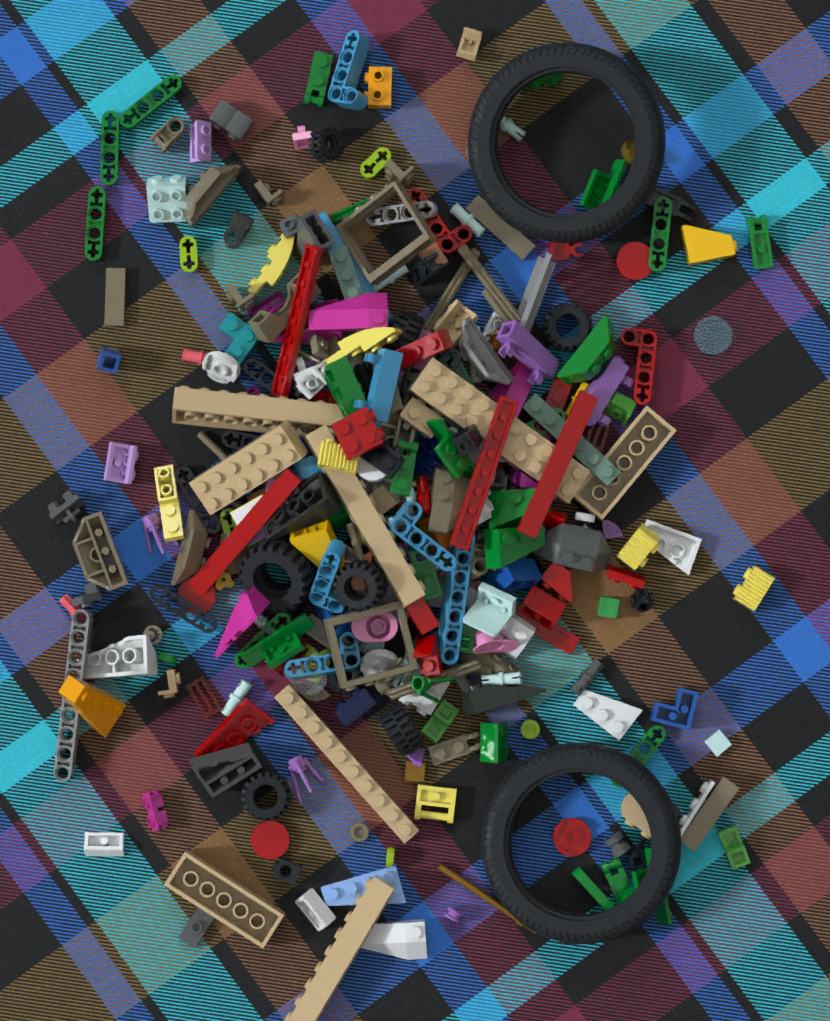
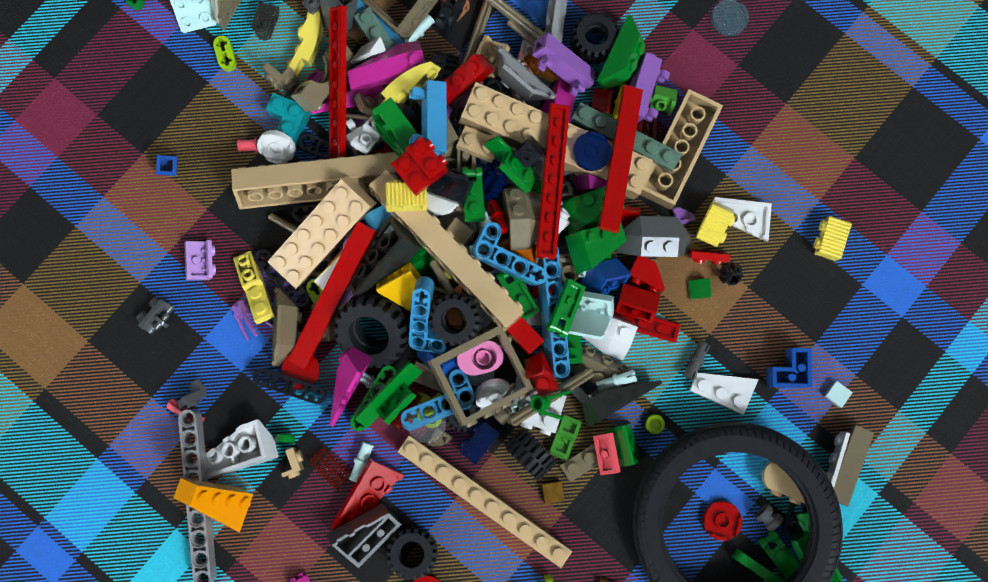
camera: 15 degrees left, 5 degrees down
dark tan wedge [72,511,129,591] -> none
green beam [85,186,107,262] -> none
dark tan tile [104,268,126,327] -> none
dark tan tile [143,625,163,645] -> none
yellow plate [215,572,234,590] -> none
medium lavender plant [287,755,324,805] -> none
dark tan tile [350,822,369,842] -> none
medium lavender tile [406,748,425,767] -> none
light yellow plate [414,784,457,824] -> none
bright pink piece [473,630,519,654] -> none
white tile [574,512,595,523] -> none
green beam [611,725,666,788] -> none
red beam [619,328,657,407] -> none
bright green slope [717,824,751,870] -> none
none -> white slope [351,37,386,64]
none -> green plate [546,279,586,338]
none -> clear blue tile [572,131,612,171]
none -> coral plate [593,433,621,475]

